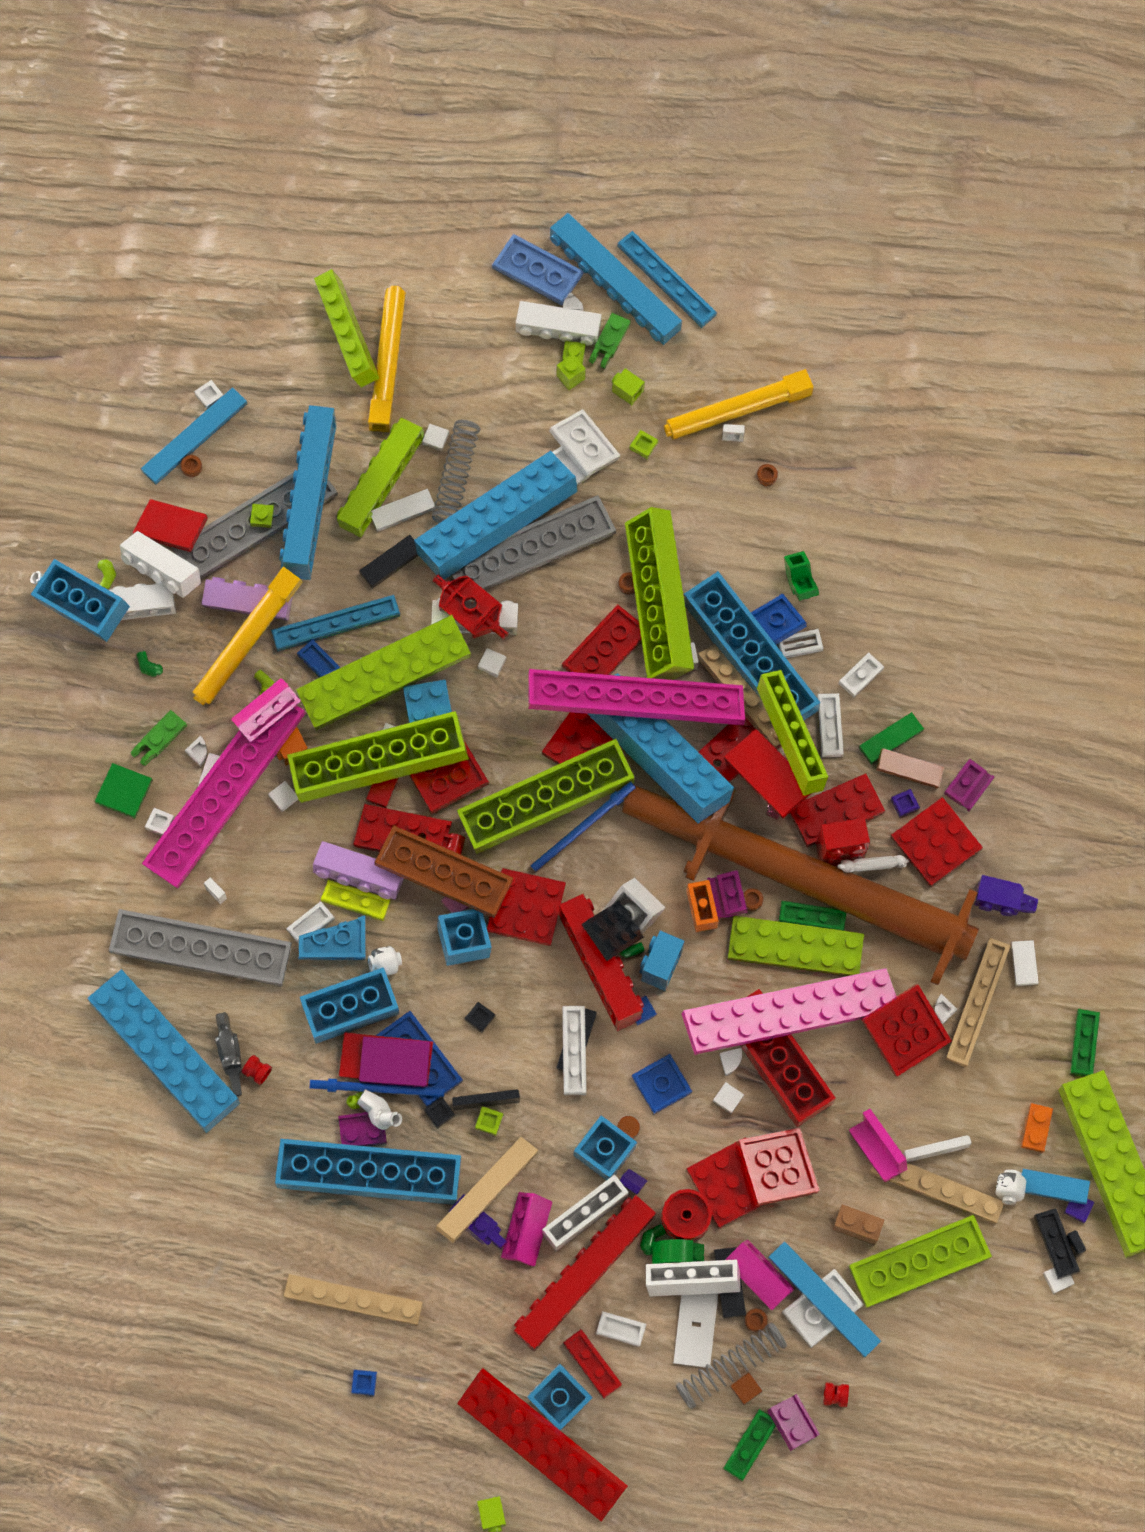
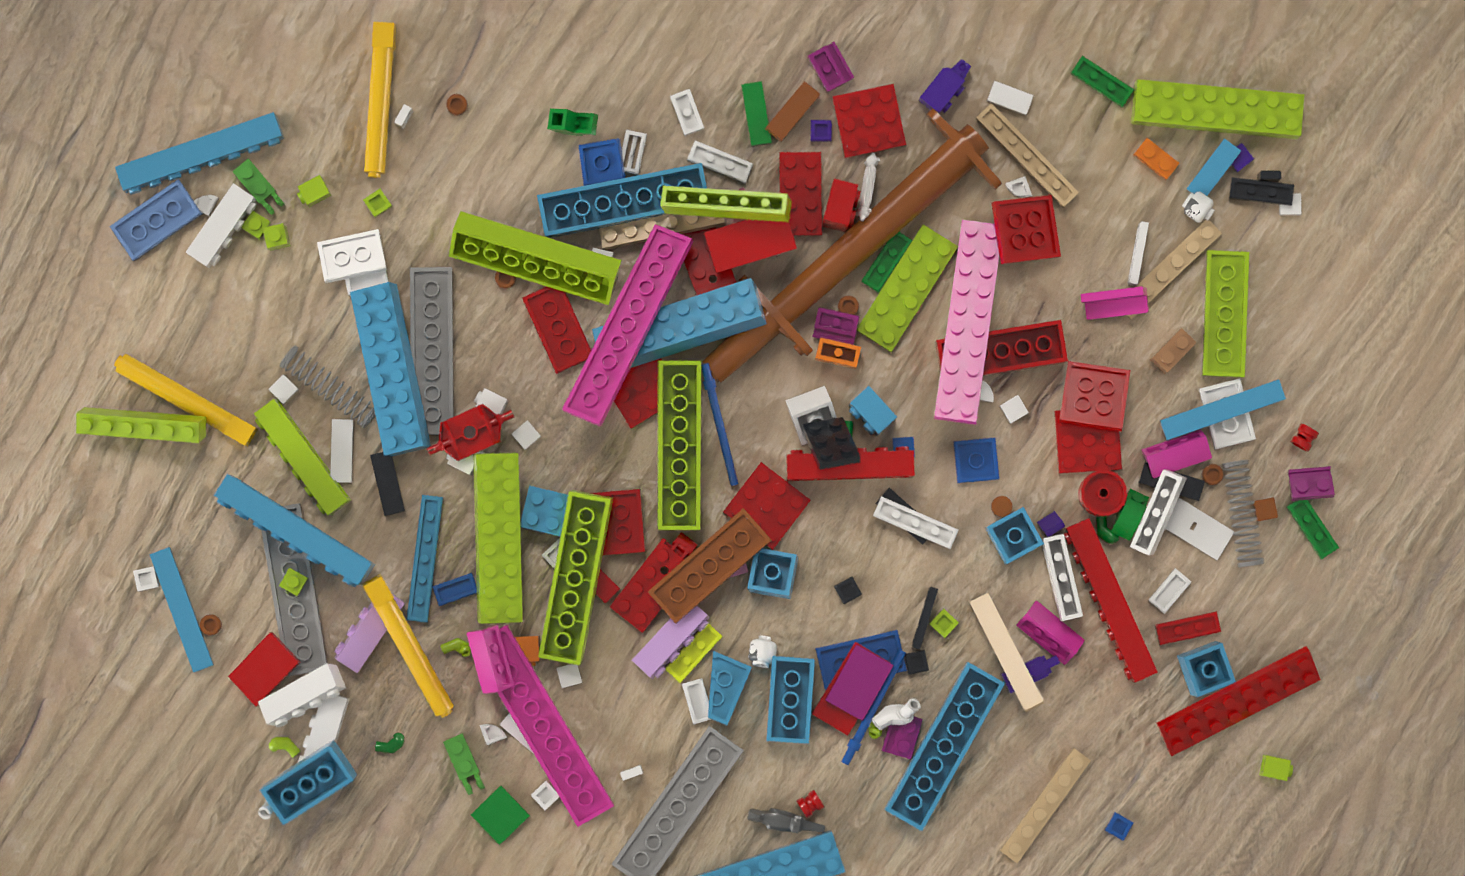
camera: 65 degrees left, 15 degrees up
dark azure tile [617,231,717,328] -> none

